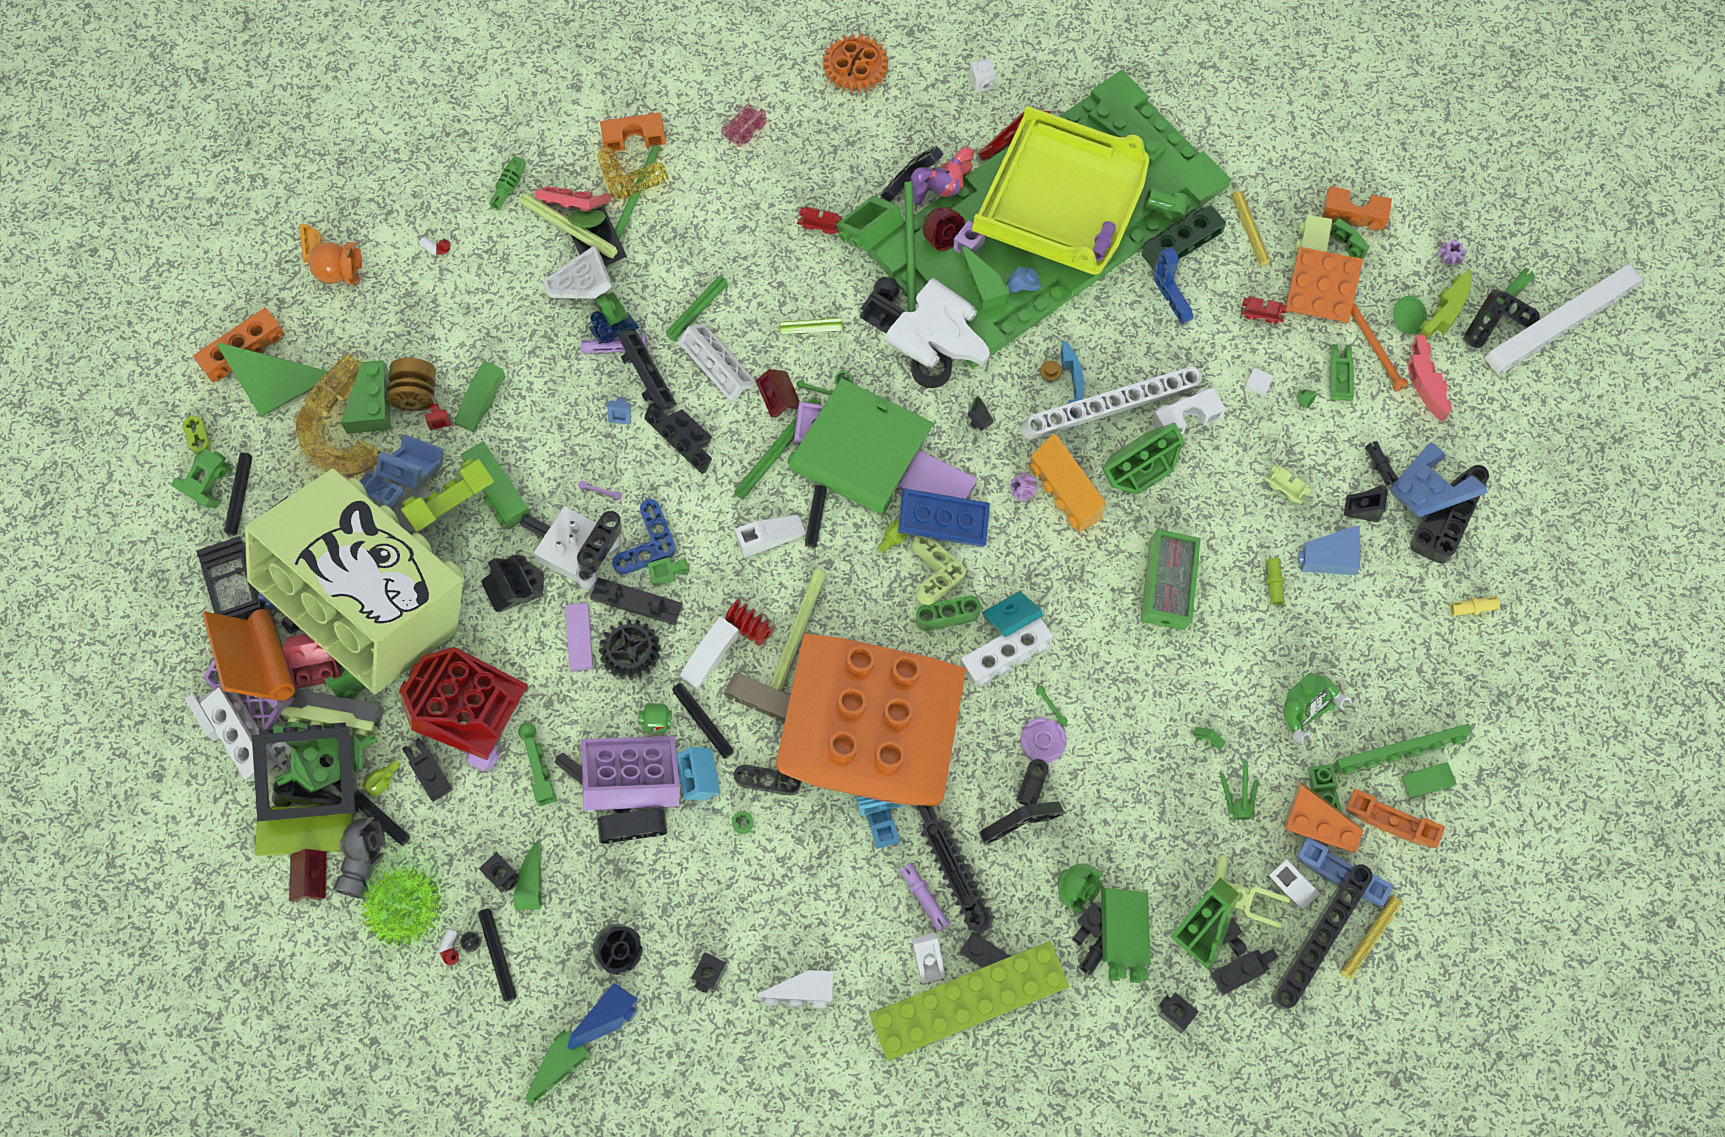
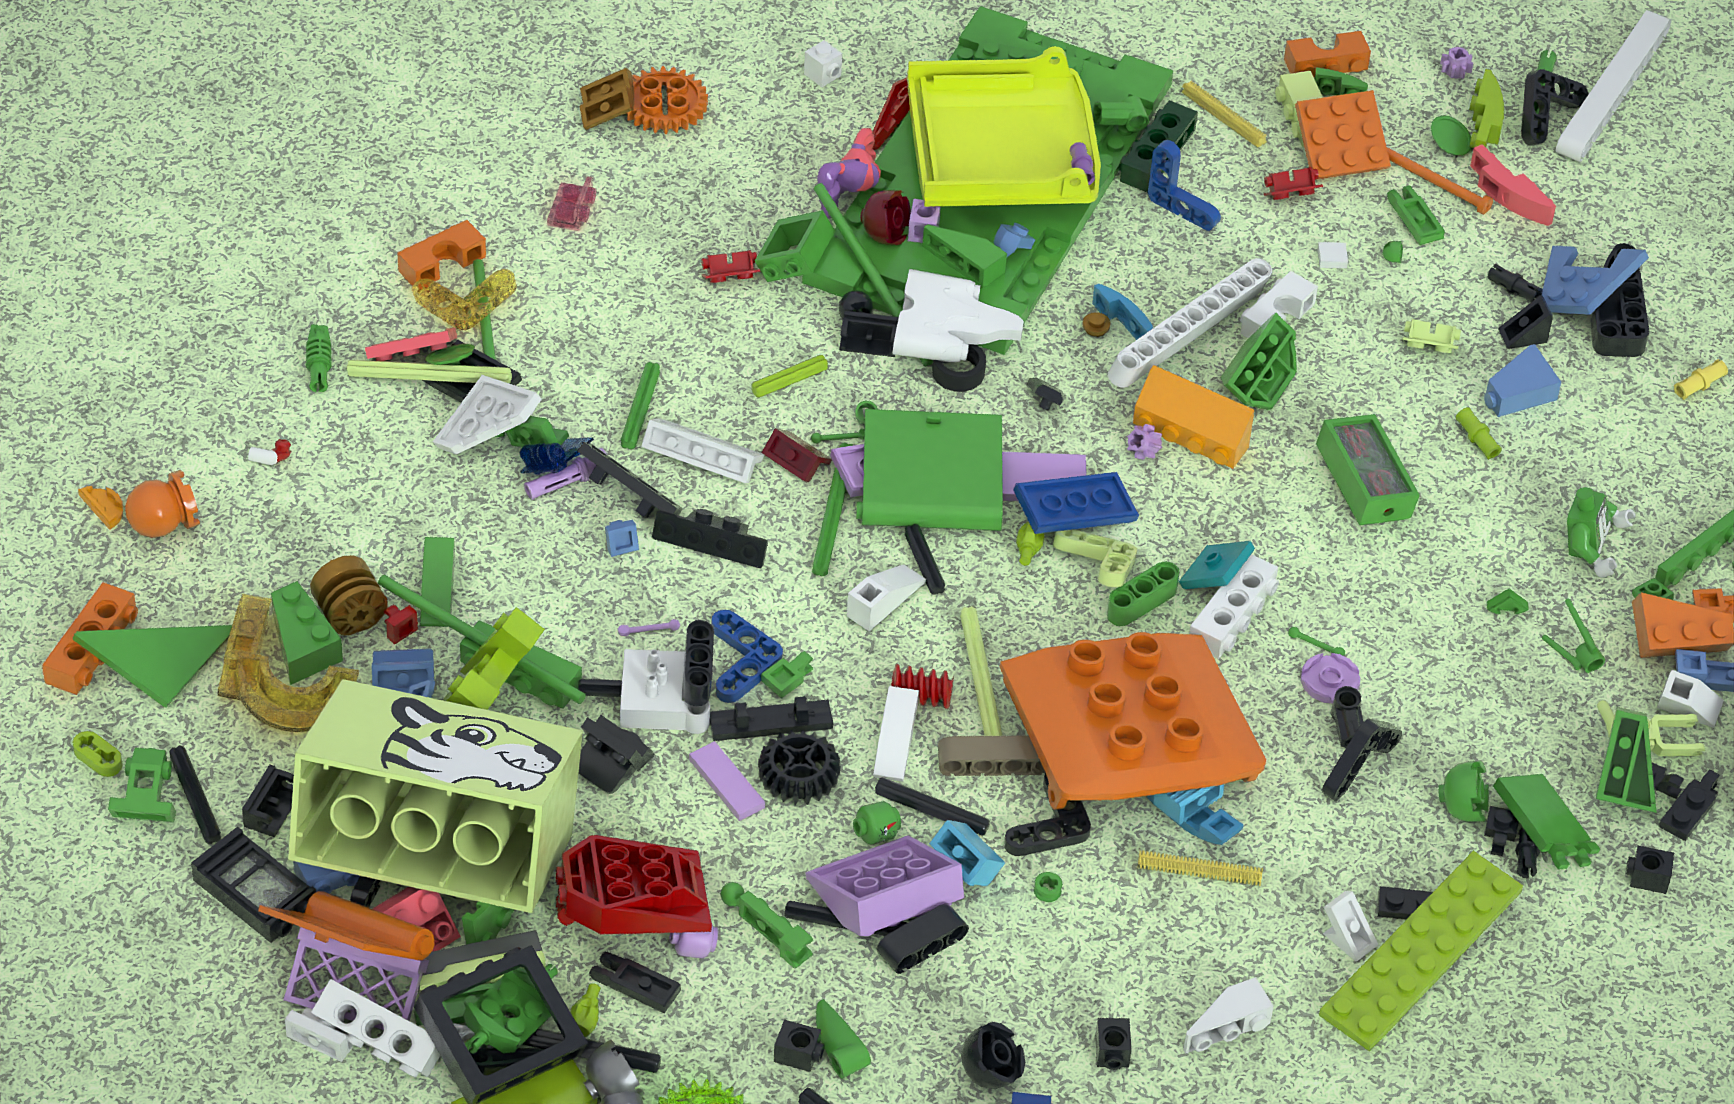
camera: 30 degrees left, 20 degrees down
black beam [880,145,944,202] -> none
lavender pin [899,862,951,932] -> none
black gear [916,805,995,933] -> none
bright green hinge [1301,702,1335,730] -> none
none -> bright green piece [378,574,586,704]
none -> pearl gold slope [579,68,634,130]
none -> light yellow axle [1137,850,1263,886]

